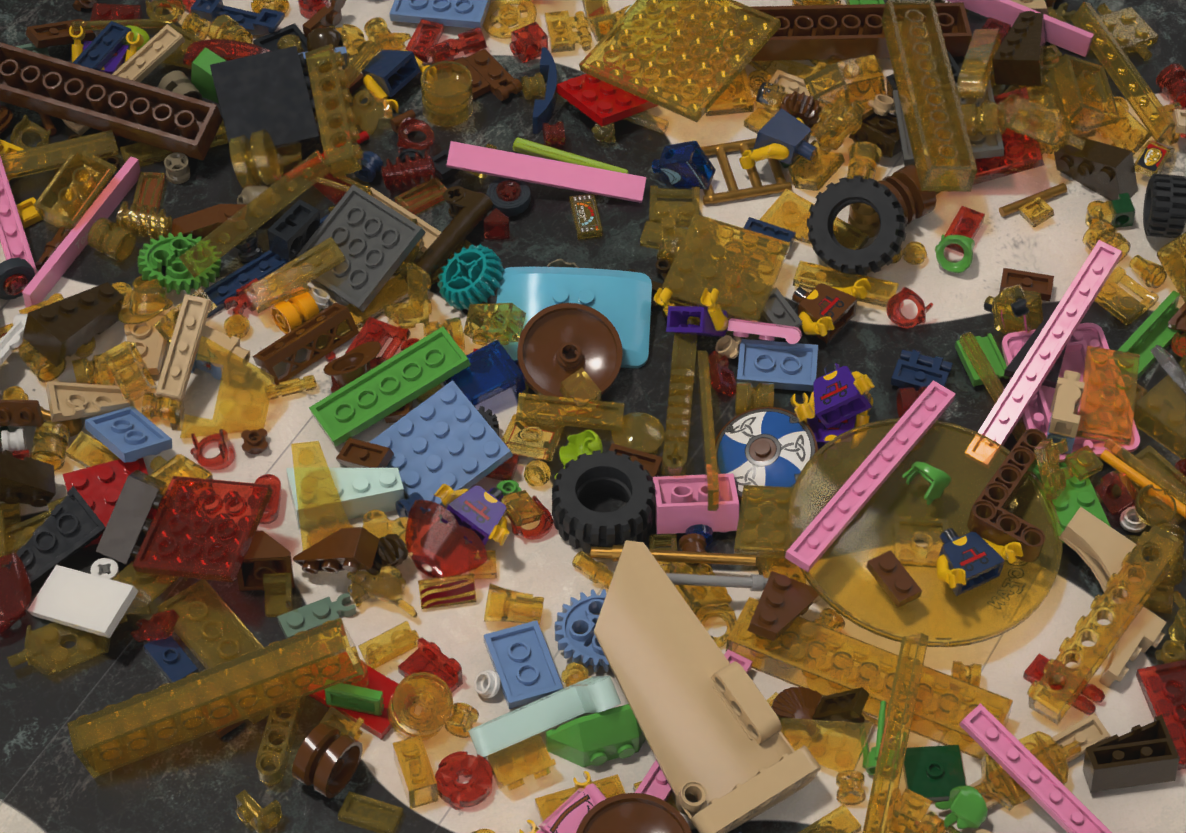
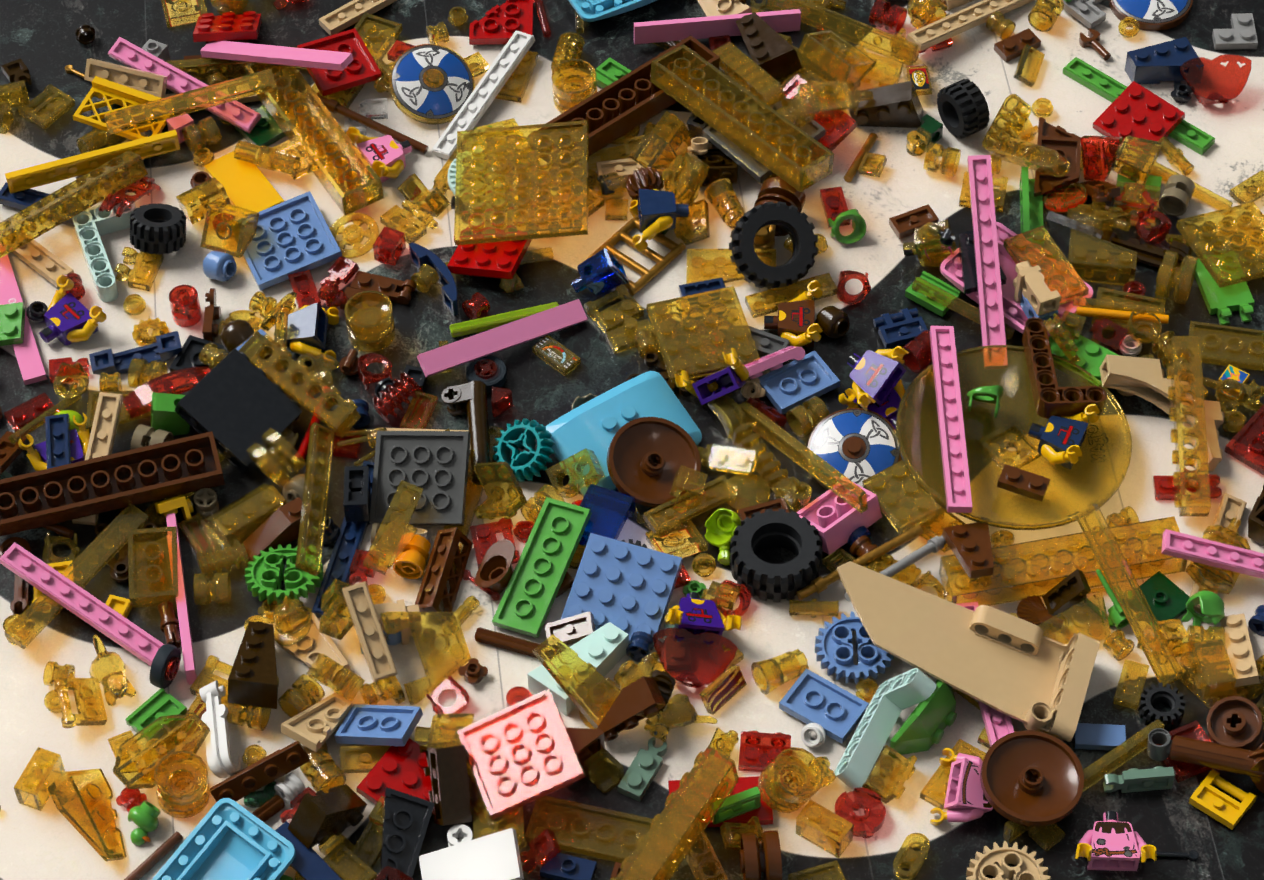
camera: 35 degrees left, 0 degrees up
none -> yellow bracket [154,495,193,520]
none -> clear yellow slope [203,484,287,553]
none -> reddish brown axle [475,627,563,661]
none -> clear yellow hinge [697,444,758,476]
none -> dark brown head [816,306,850,339]

